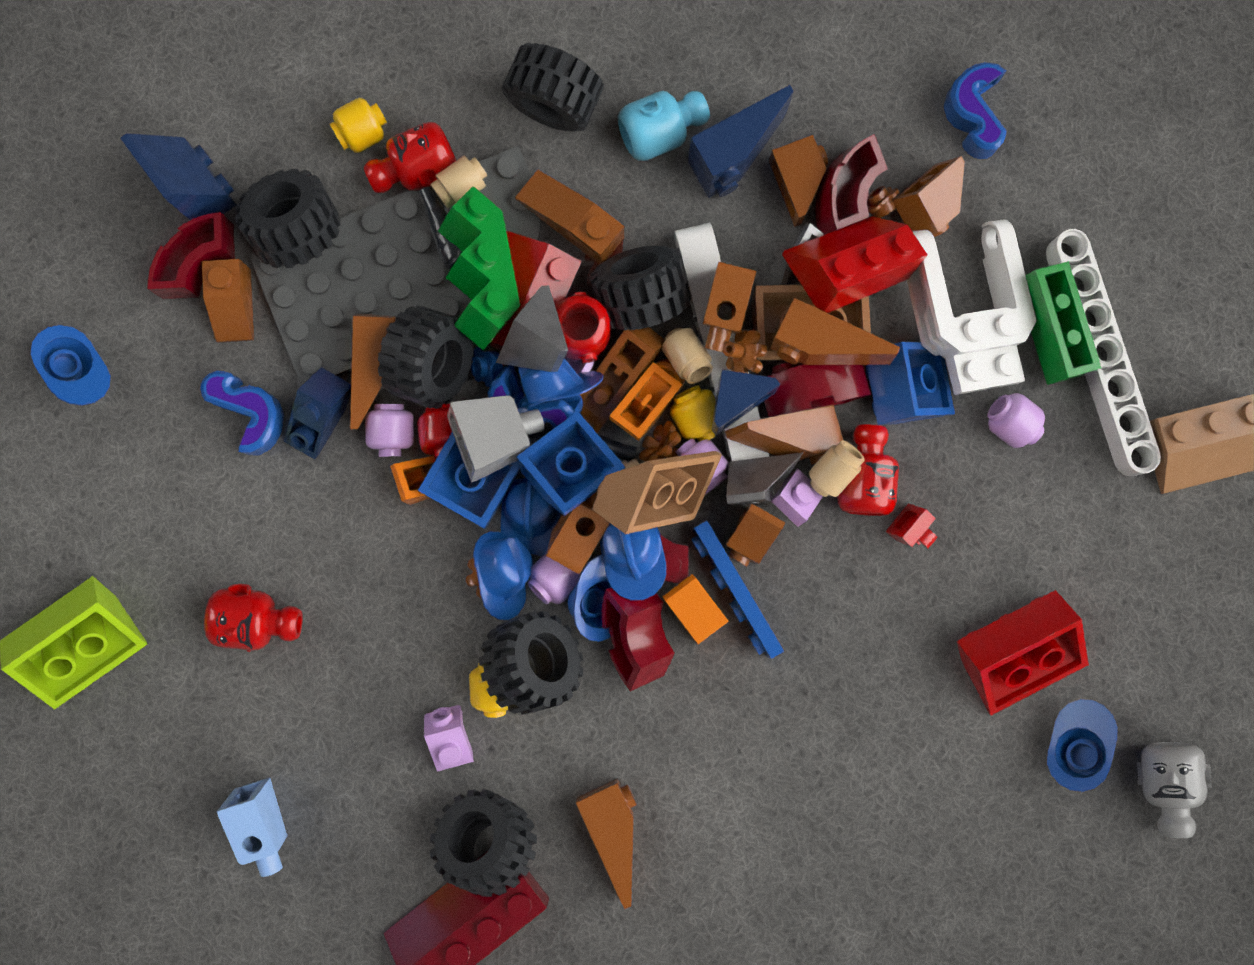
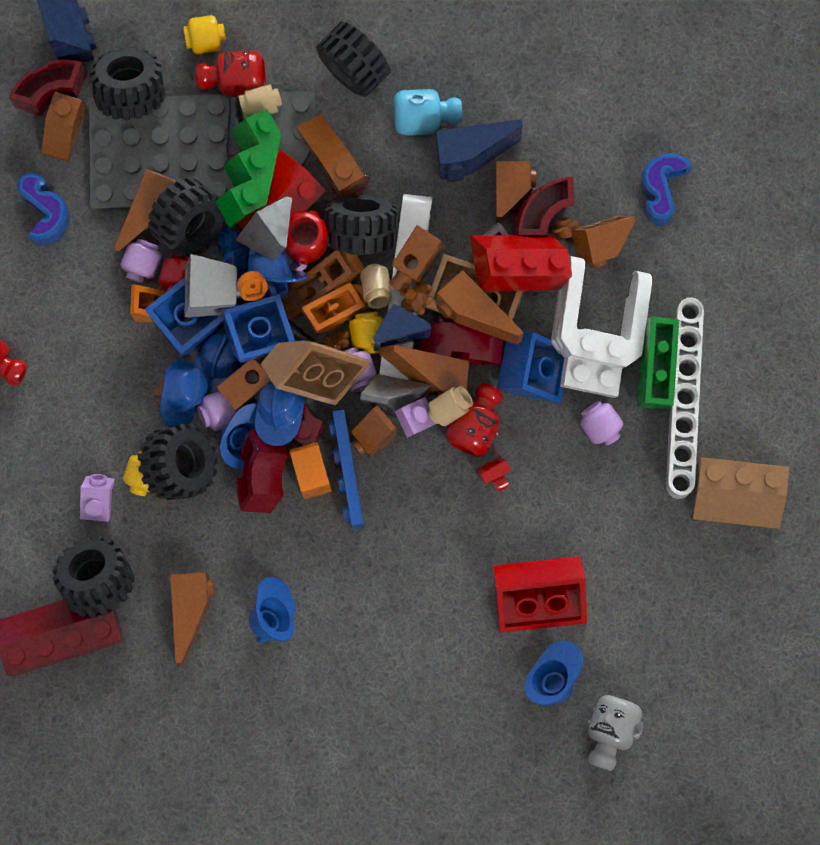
camera: 25 degrees right, 5 degrees down
dark blue slope [284,367,351,459] -> none
none -> orange tile [237,271,268,301]
none -> blue piece [248,577,295,643]

